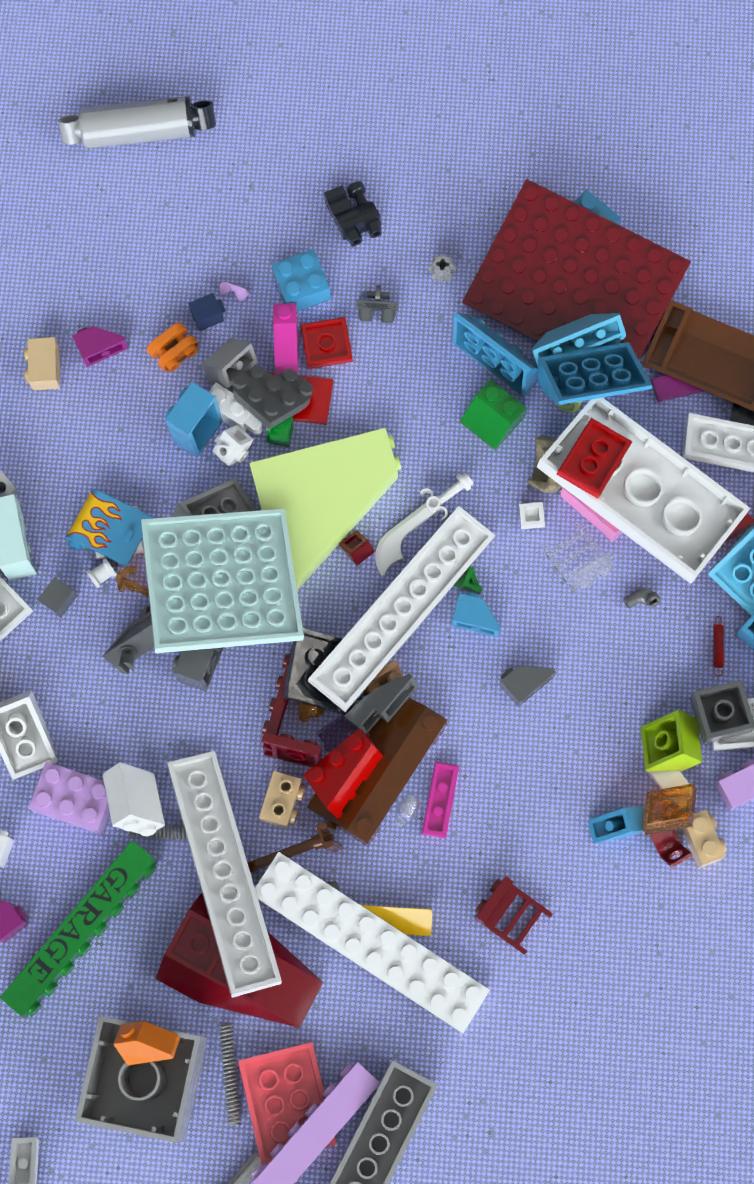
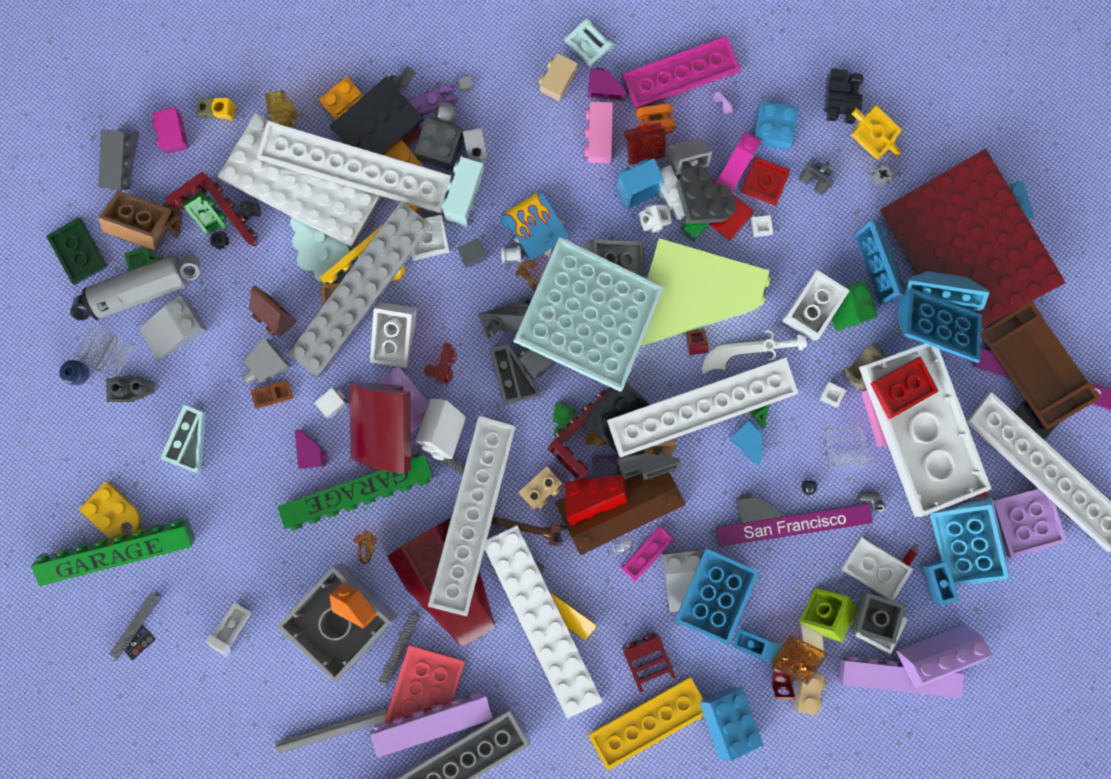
camera: 30 degrees right, 10 degrees up
dark blue brick [188,293,226,332] -> none
none -> dark red slope [349,381,411,473]
none -> clear orange piece [353,531,377,564]
none -> clear red plate [424,343,458,386]
none -> dark grey wedge [490,344,541,407]
none -> green plate [553,403,574,435]
none -> light aqua plate [565,18,614,67]
none -> bright pink brick [585,102,613,163]
none -> yellow plate [588,676,704,771]
none -> dark pink plate [622,36,741,110]
none -> clear red plate [623,122,666,165]
none -> light grey slope [661,549,703,612]
none -> dark azure slope [674,548,759,645]
none -> dark azure piece [699,687,763,761]
none -> magenta tile [716,504,873,546]
none -> white plate [751,215,773,237]
none -> white slope [782,270,850,341]
none -> black hinge [801,480,818,495]
none -> white tile [841,537,913,601]
none -> yellow plate [850,105,902,160]

